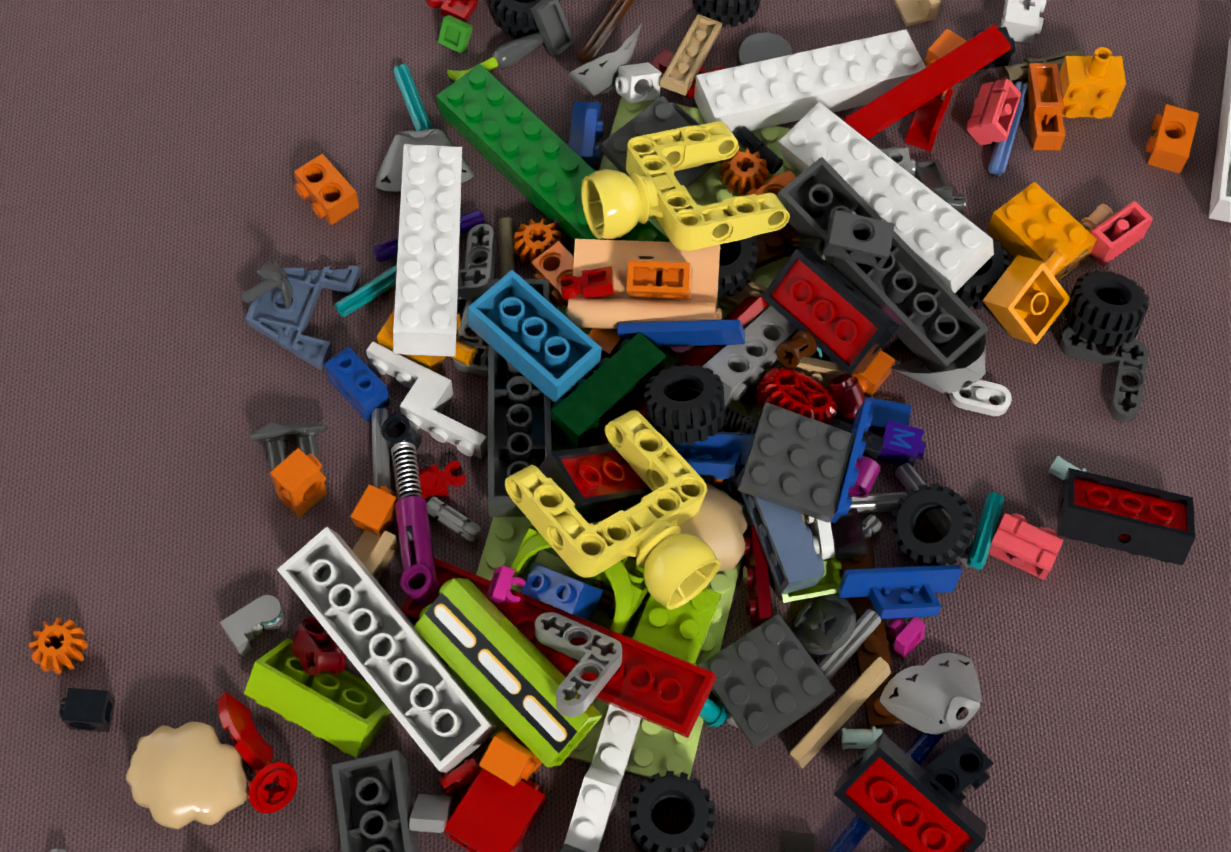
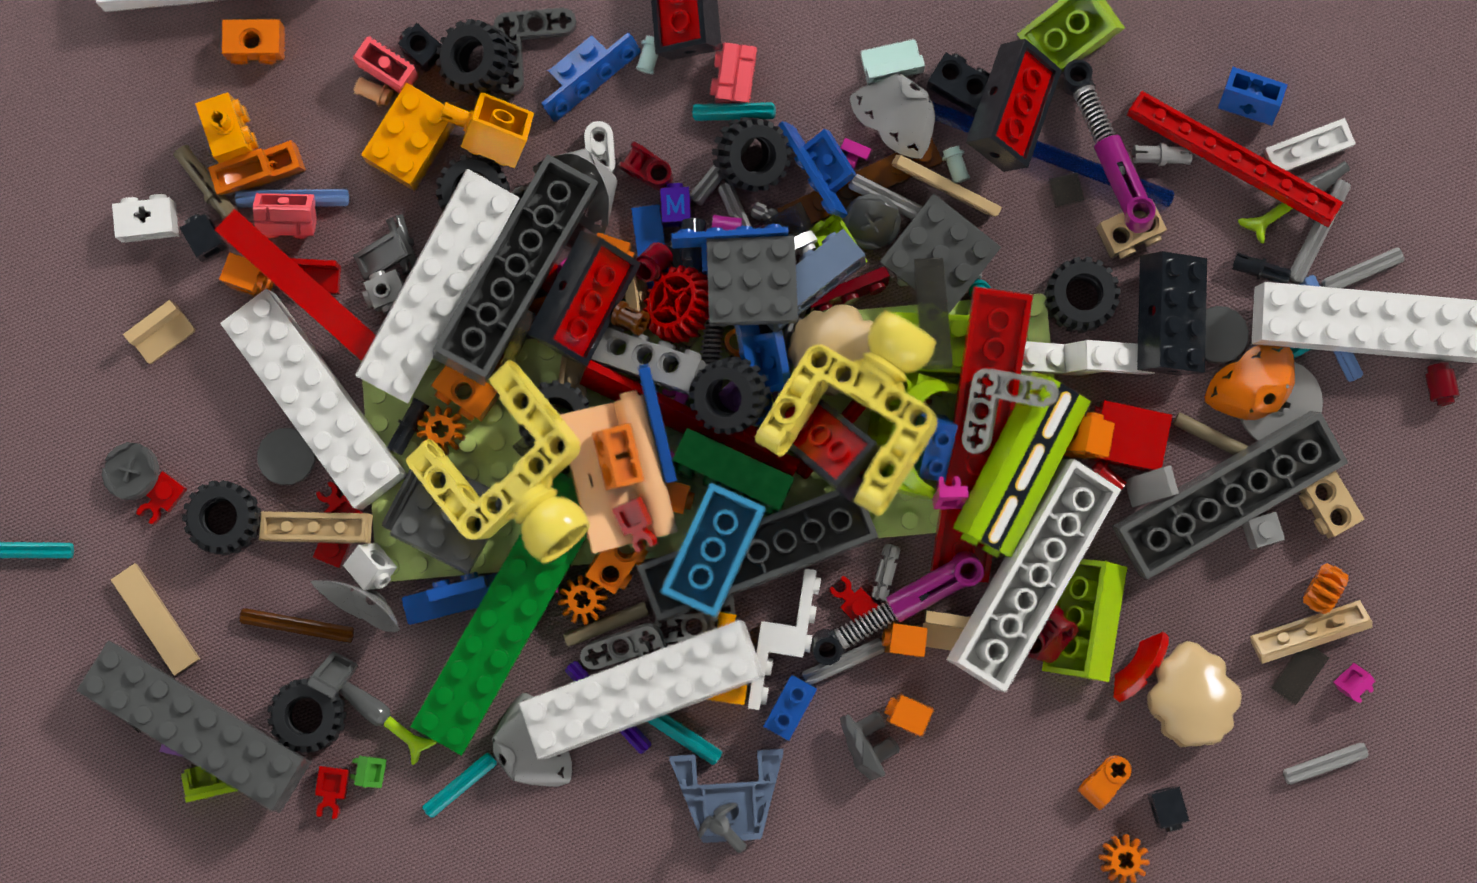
camera: 105 degrees left, 20 degrees up
light grey leg [220,595,284,657] -> none
red gear [246,760,298,814] -> none
orange brick [294,153,359,225] -> none
dark grey brick [823,210,895,268] -> none
none -> black brick [397,23,442,73]
none -> blue bracket [541,33,641,122]
none -> dark red piece [617,142,673,191]
none -> light aqua panel [861,39,925,85]
none -> clear smoke tile [914,258,953,370]
none -> orange piece [1077,755,1132,810]

